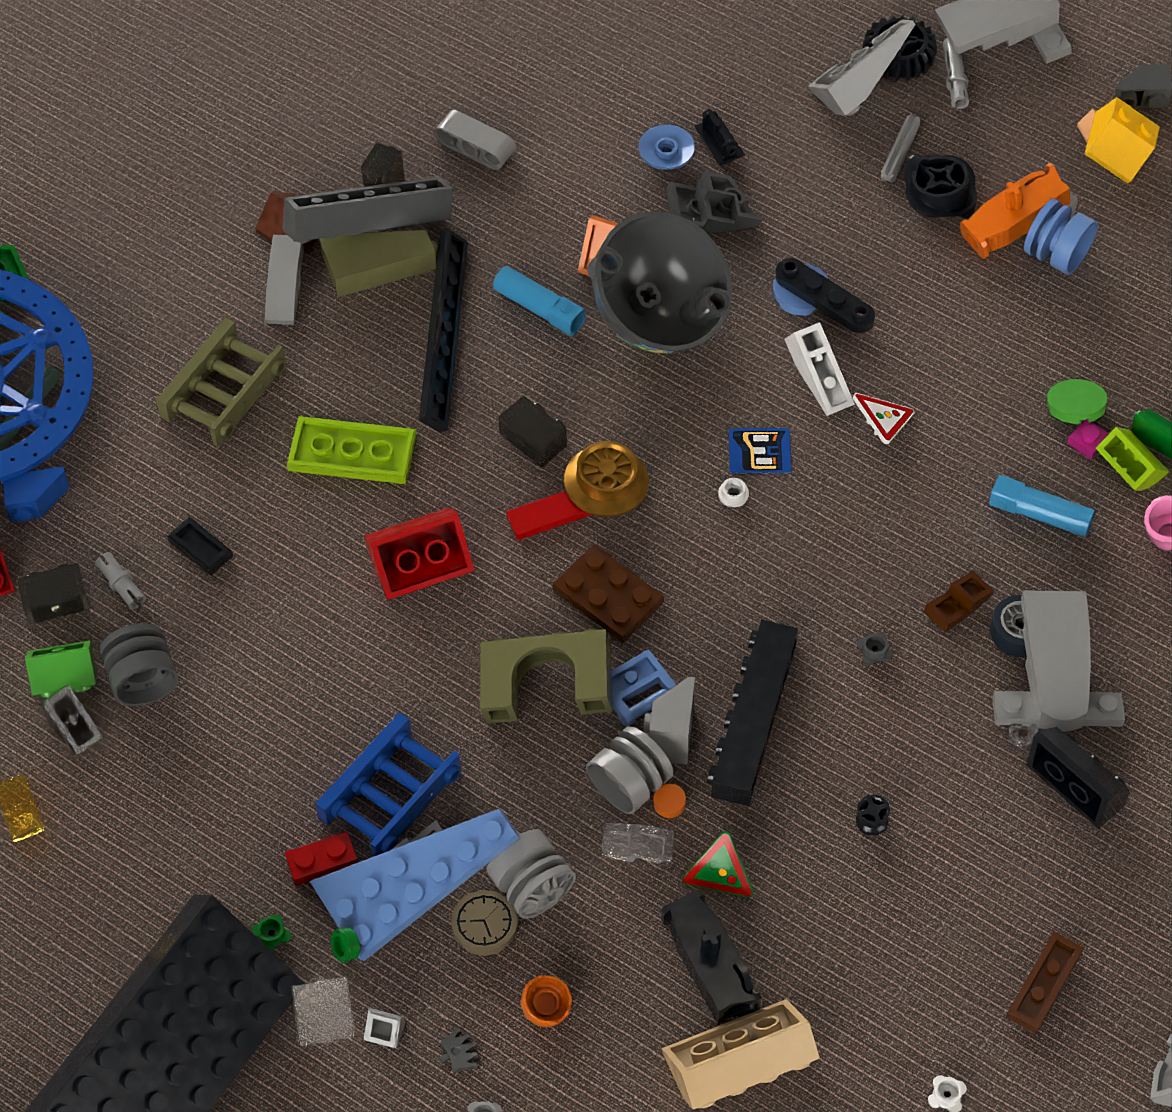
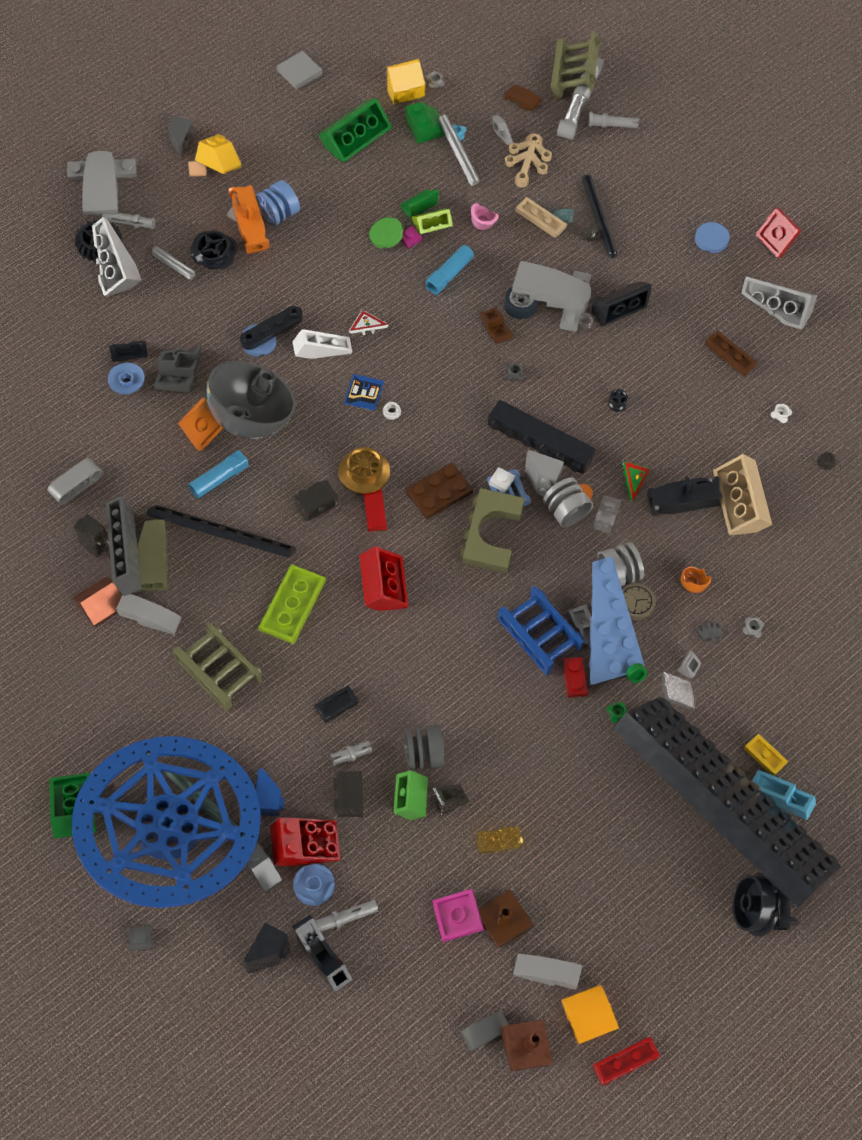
camera: 80 degrees left, 5 degrees up
none -> white plate [489,467,515,493]

